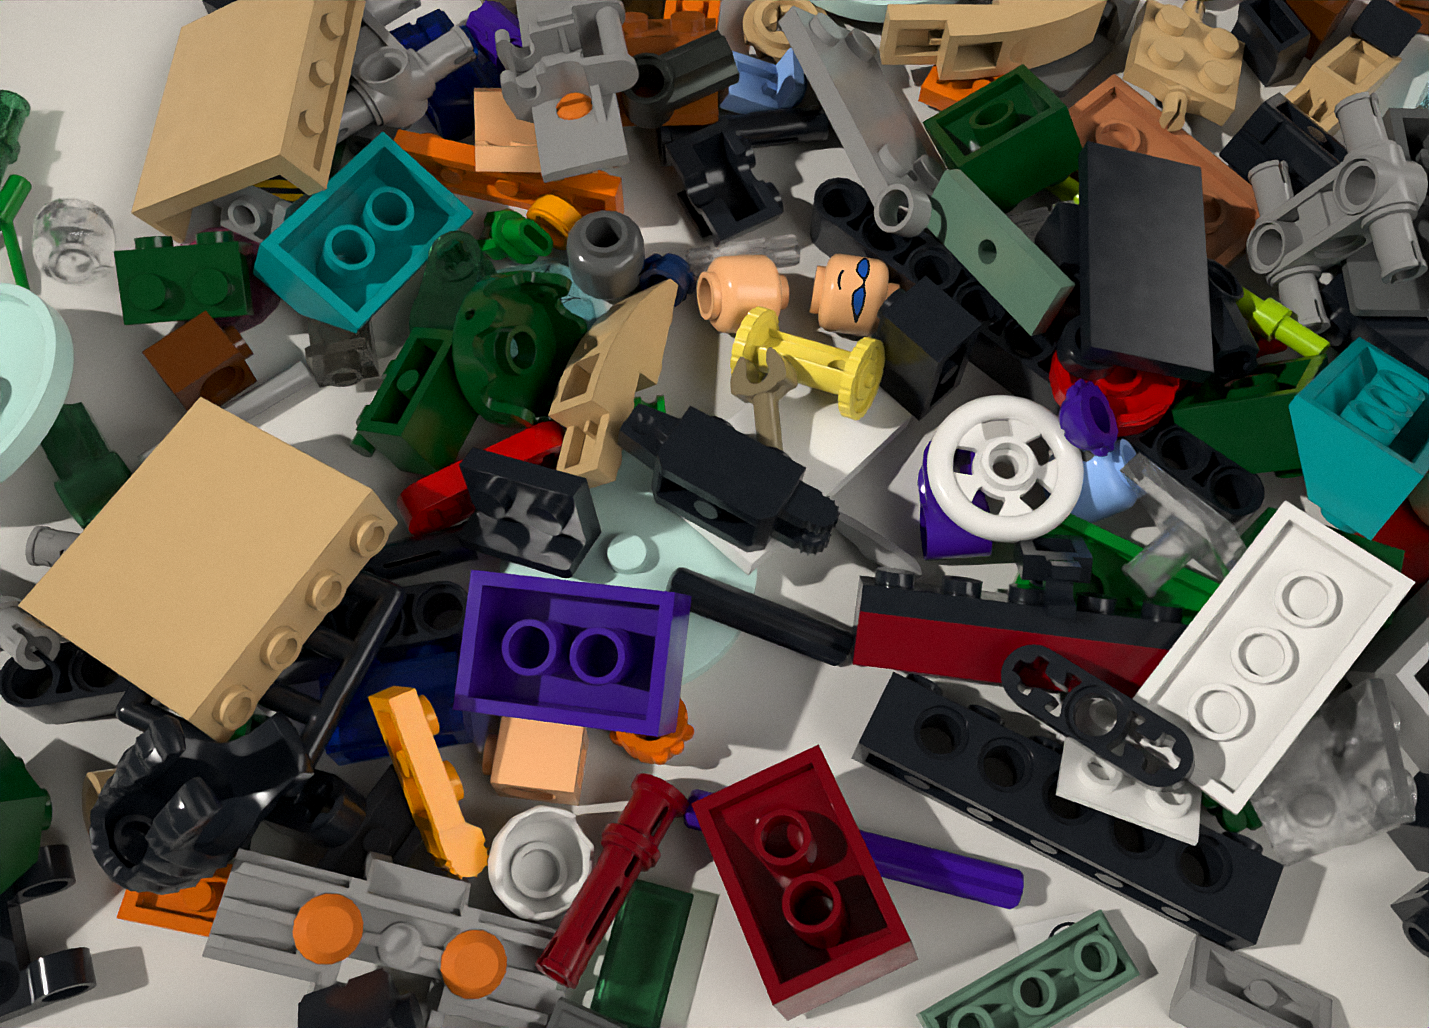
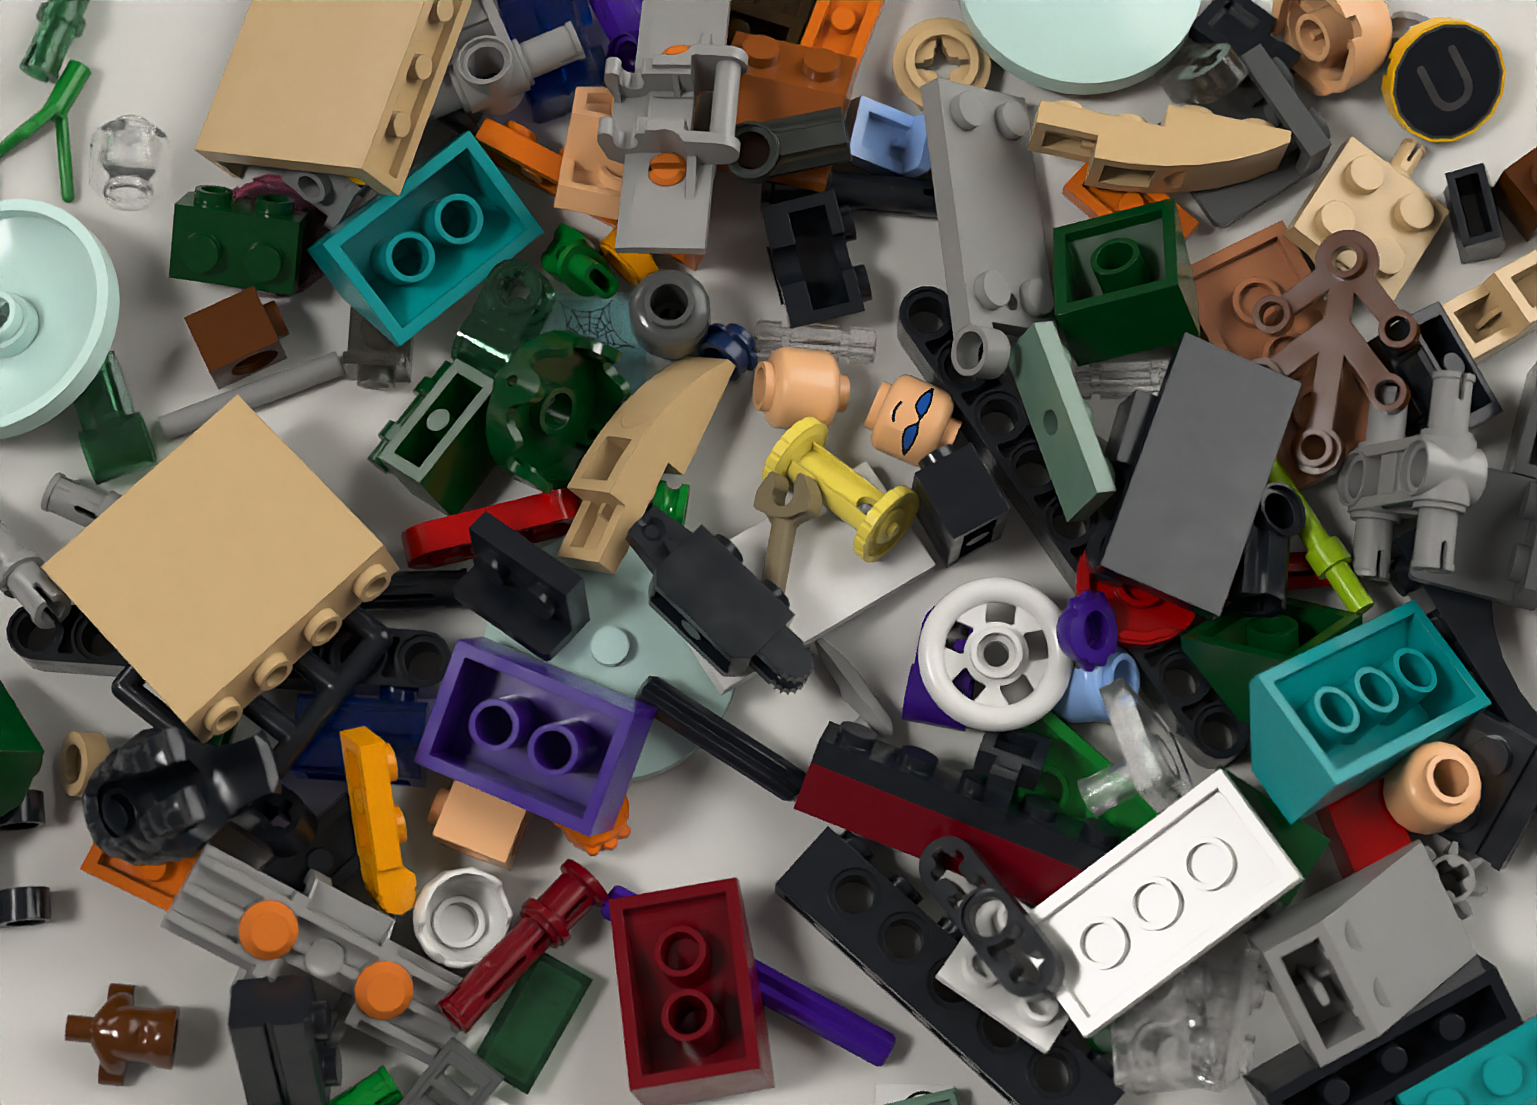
camera: 15 degrees right, 10 degrees up
none -> reddish brown plant [1251,230,1420,478]

